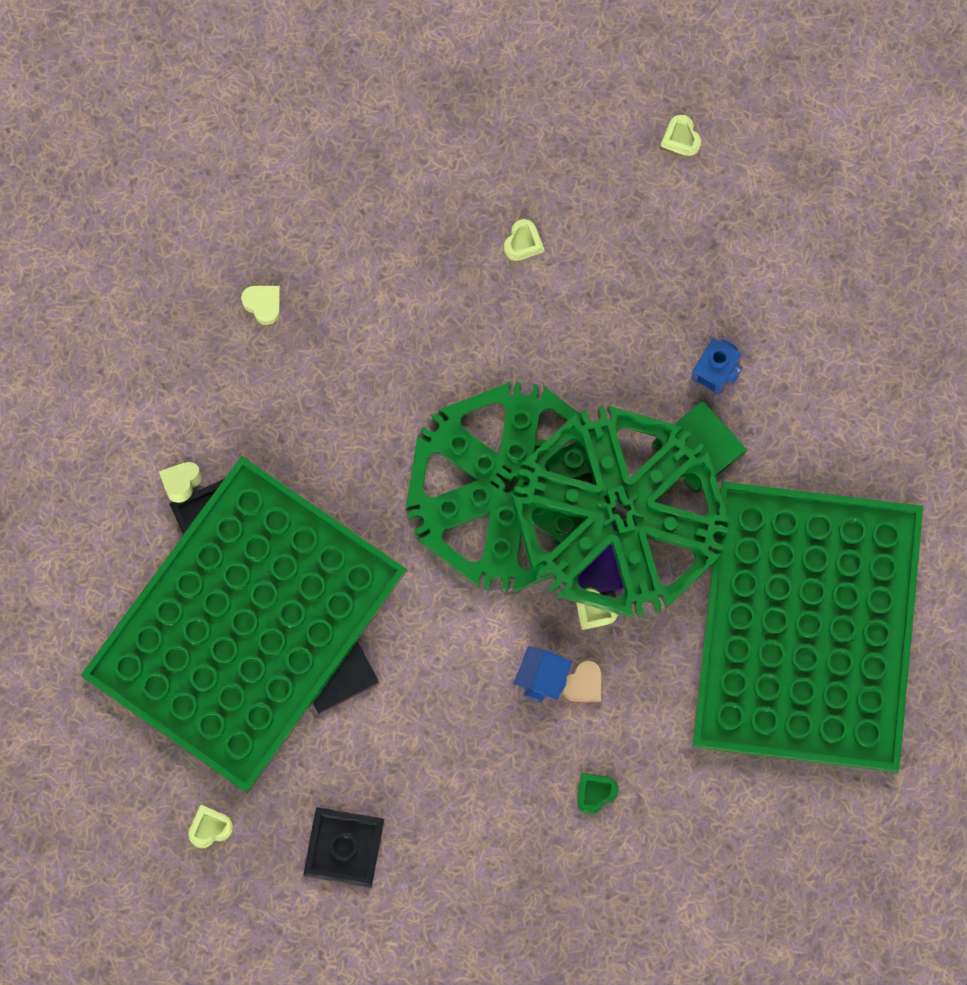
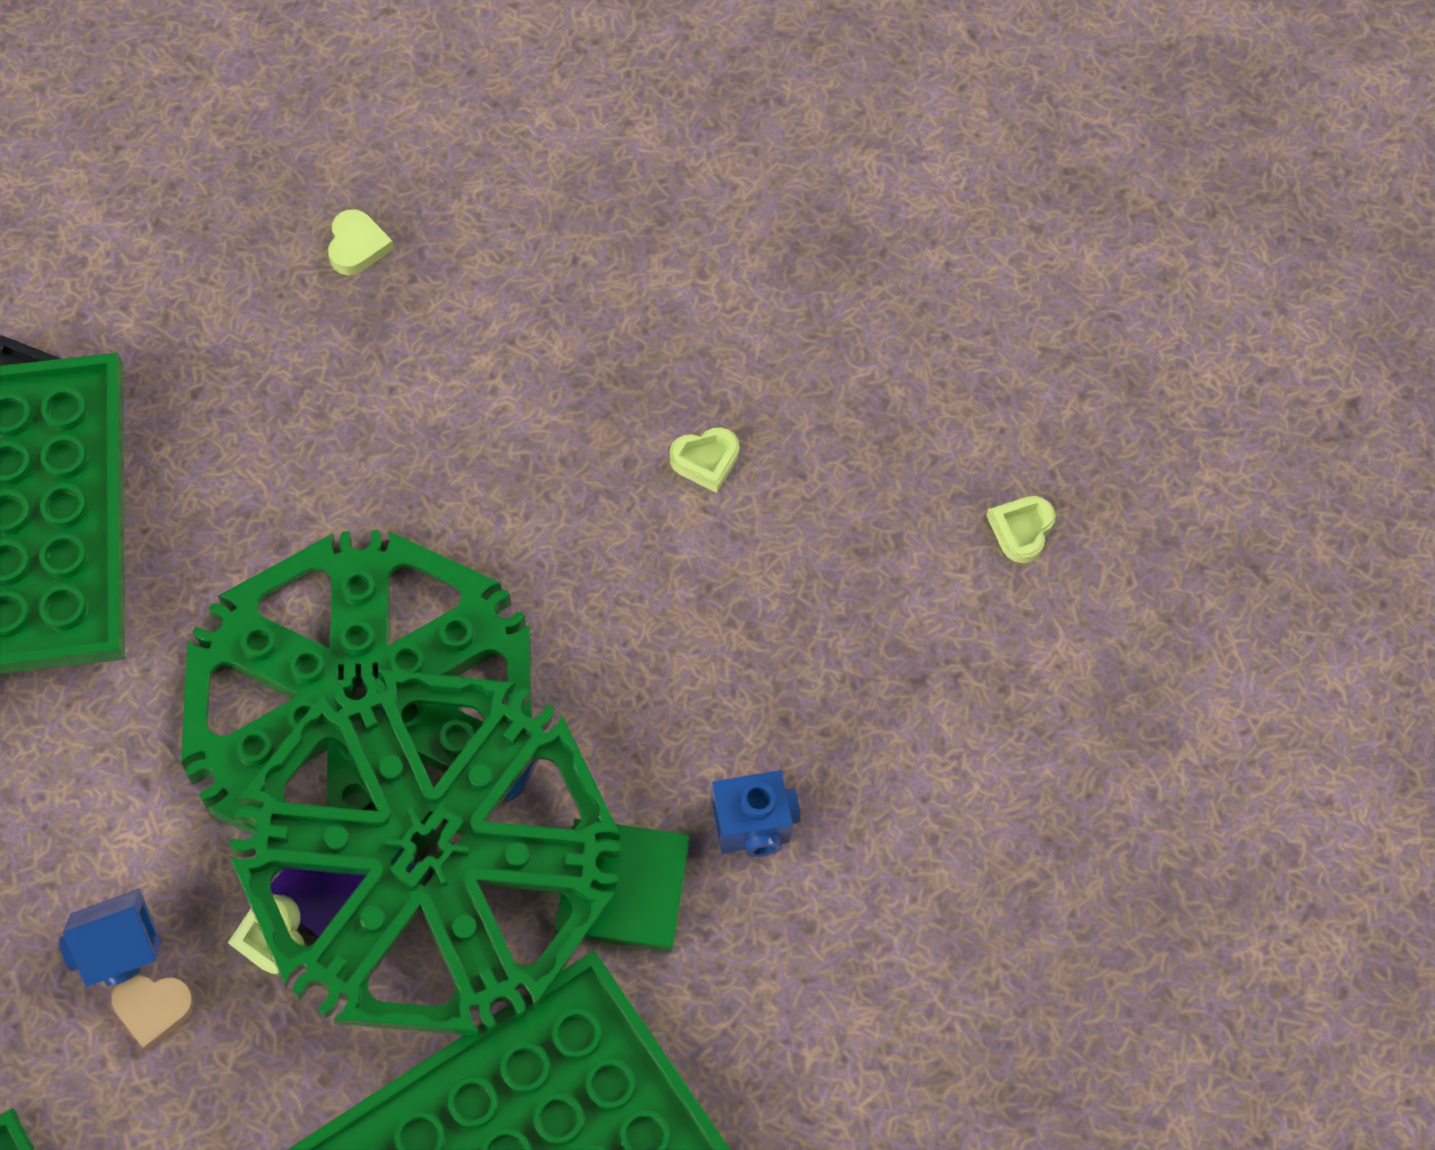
camera: 45 degrees right, 10 degrees down
yellowish green tile [159,462,202,503] -> none

